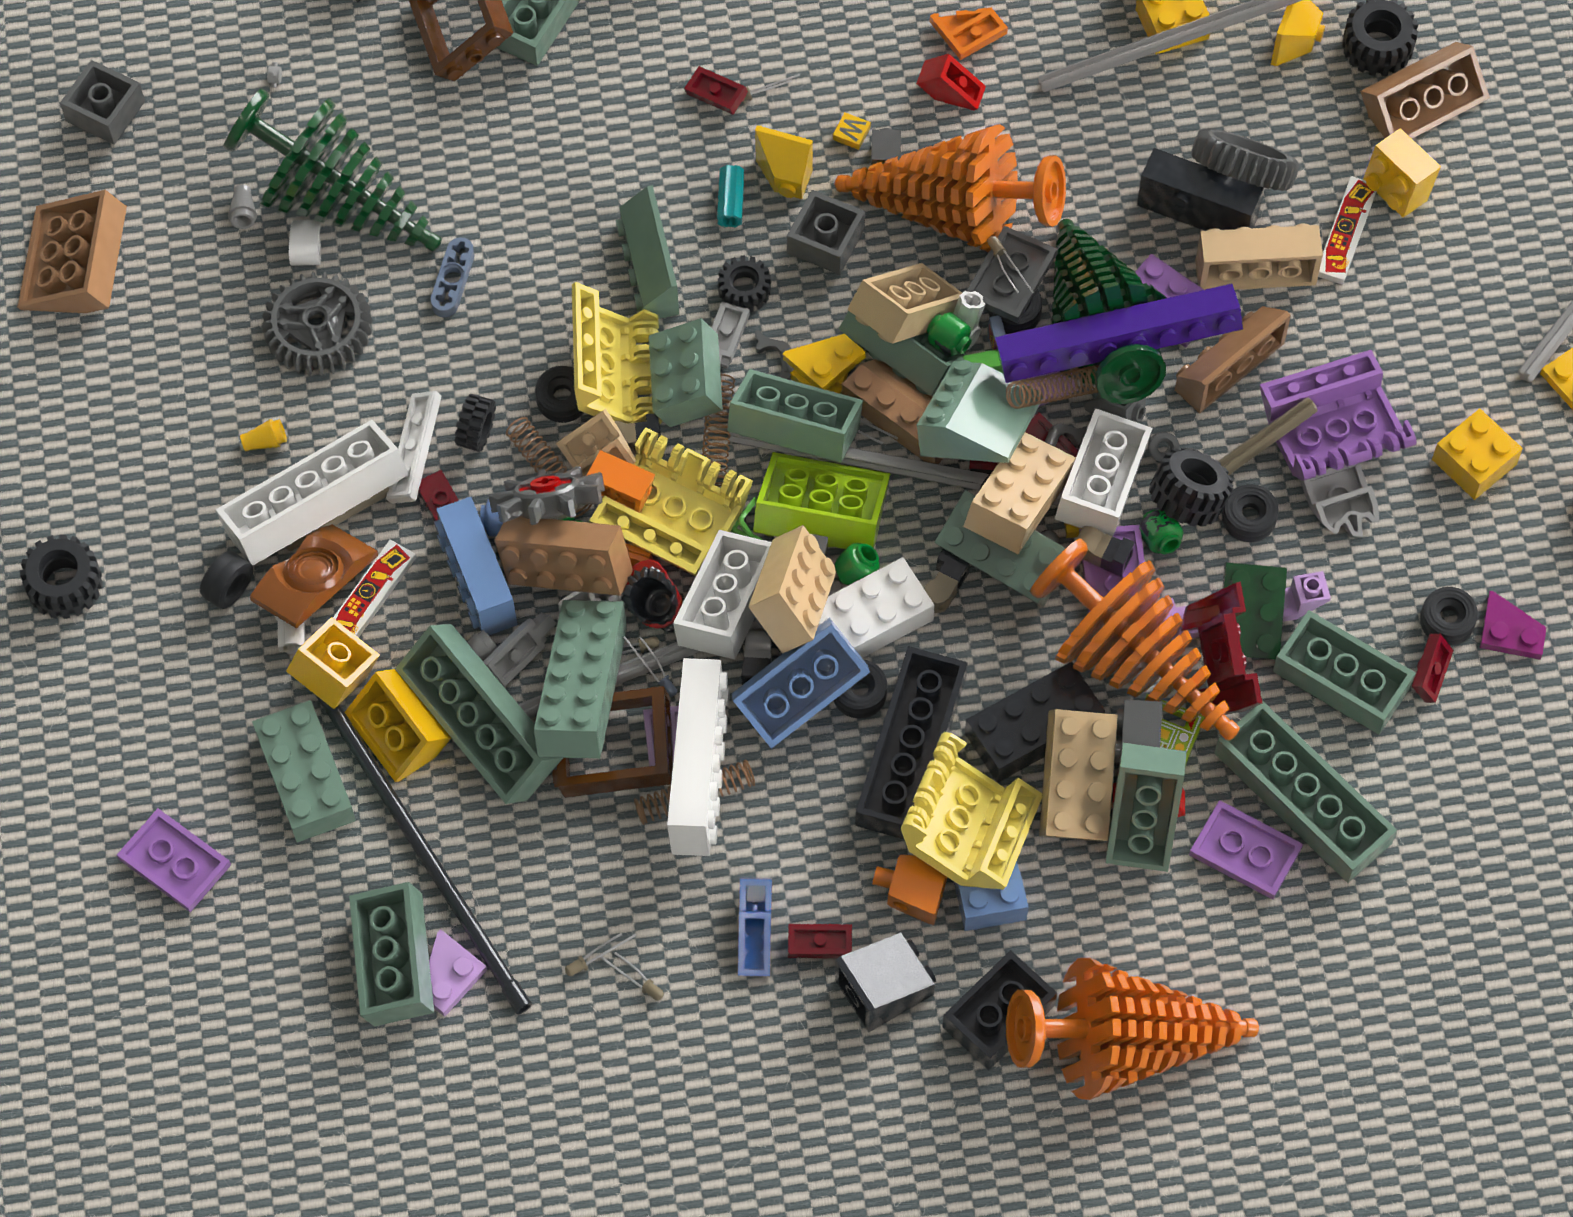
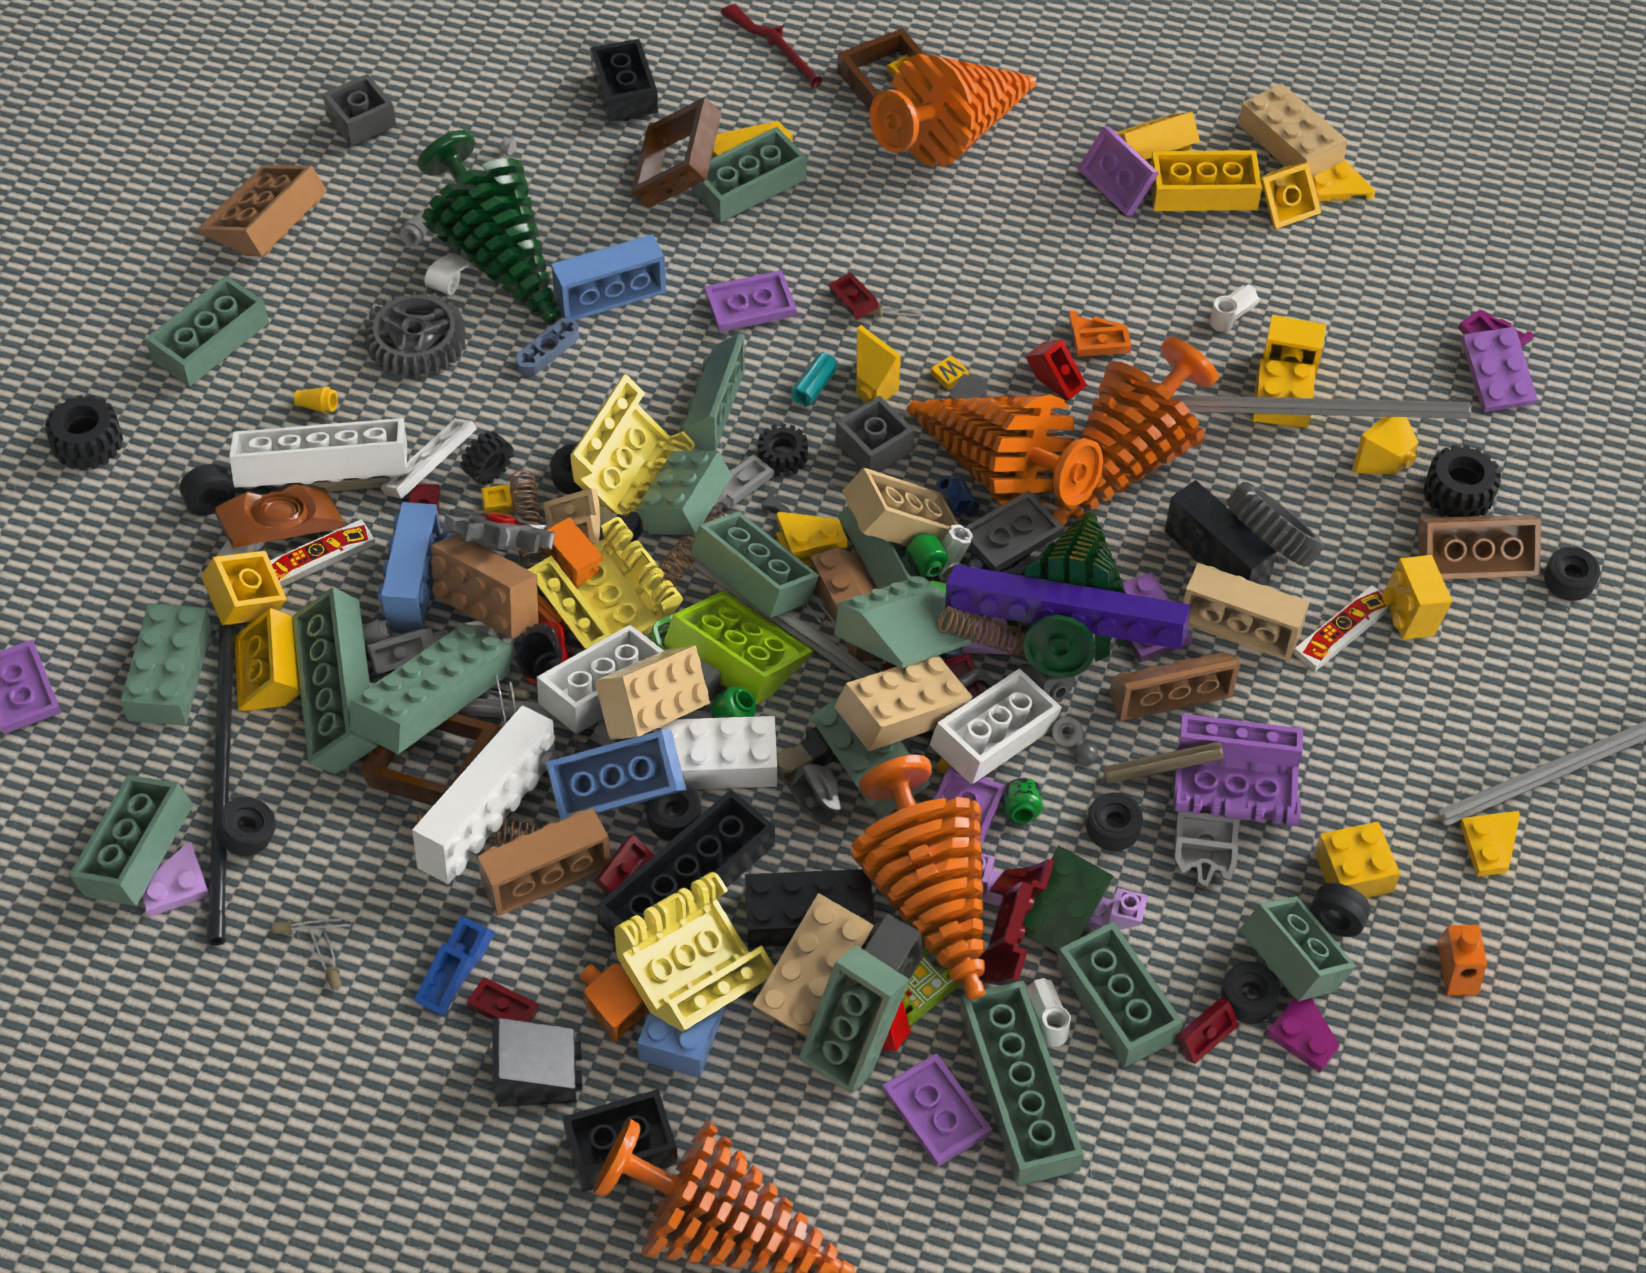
camera: 25 degrees right, 10 degrees down
piece [987,236,1034,293] -> none
leg [1076,526,1135,577] -> none
black tyre [1149,448,1233,527] -> none
none -> sand green brick [145,275,269,387]
none -> black tyre [216,797,276,856]
none -> medium nougat brick [477,807,611,917]
none -> yellow tile [481,484,513,514]
none -> medium blue brick [551,234,666,320]
none -> dark red plate [593,834,654,895]
none -> medium lavender plate [705,270,797,332]
none -> dark grey hand [788,763,841,824]
none -> dark blue axle [936,475,980,516]
none -> white piece [1026,978,1071,1047]
none -> orange plant [1052,336,1219,527]
none -> sand green brick [1239,896,1357,1001]
none -> black tyre [1309,883,1371,937]
none -> black tyre [1544,547,1600,601]

